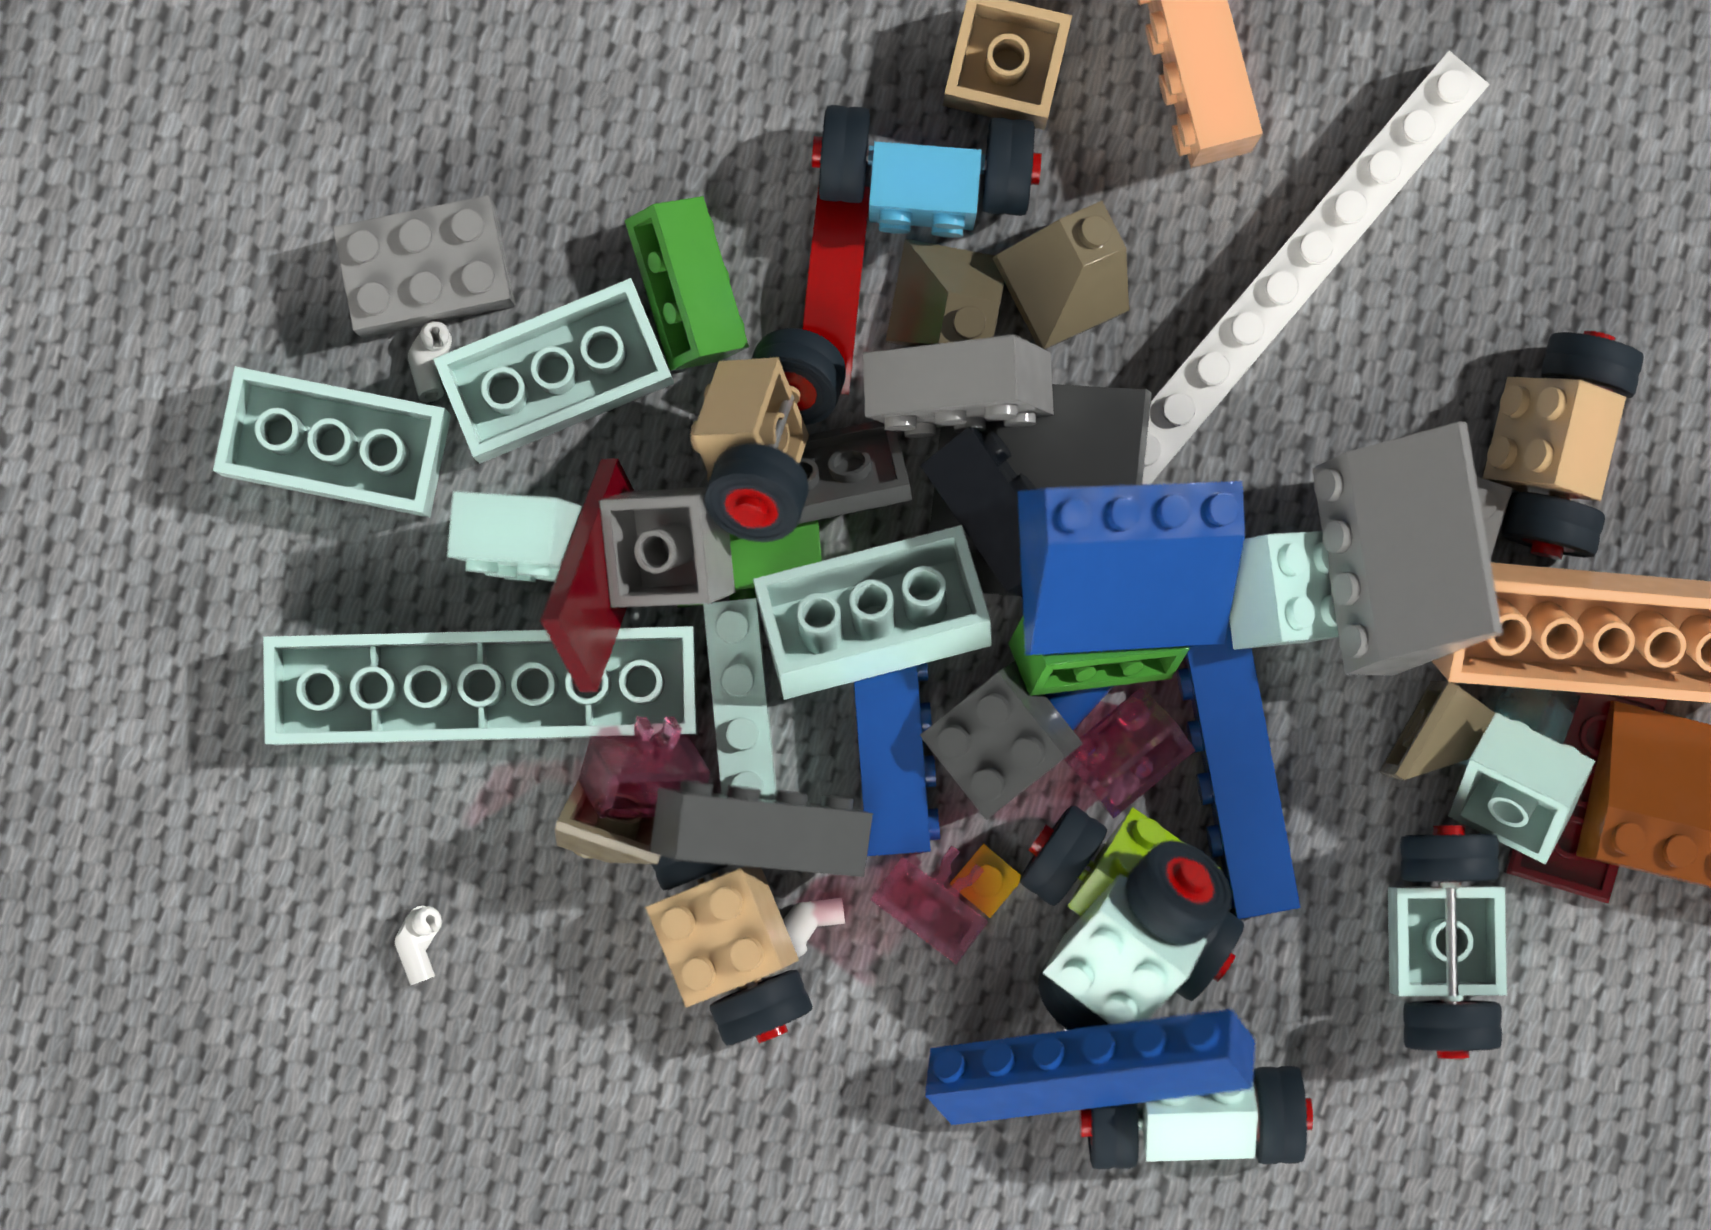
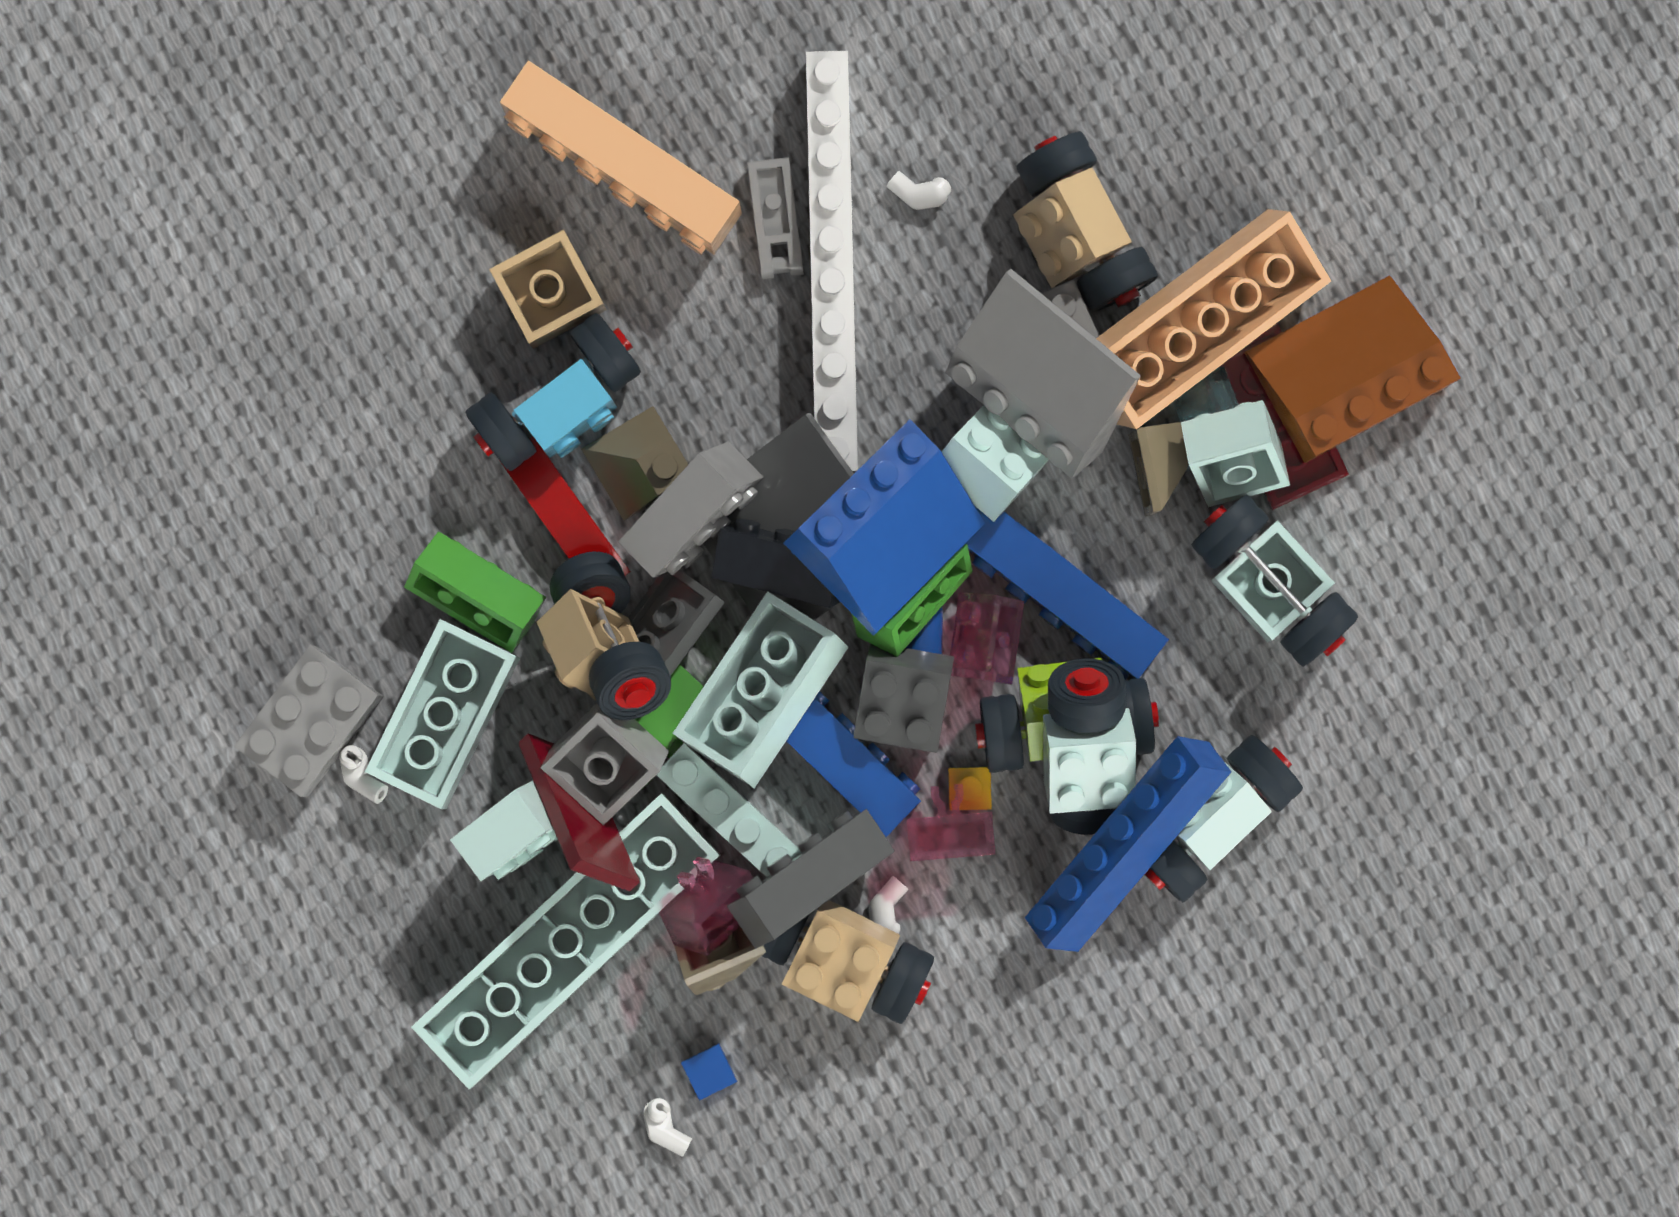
camera: 35 degrees left, 0 degrees up
light aqua brick [213,366,451,518] -> none
dark tan slope [992,201,1129,350] -> none
none -> blue tile [681,1043,738,1101]
none -> light grey plate [747,157,804,280]
none -> white arm [886,171,951,210]

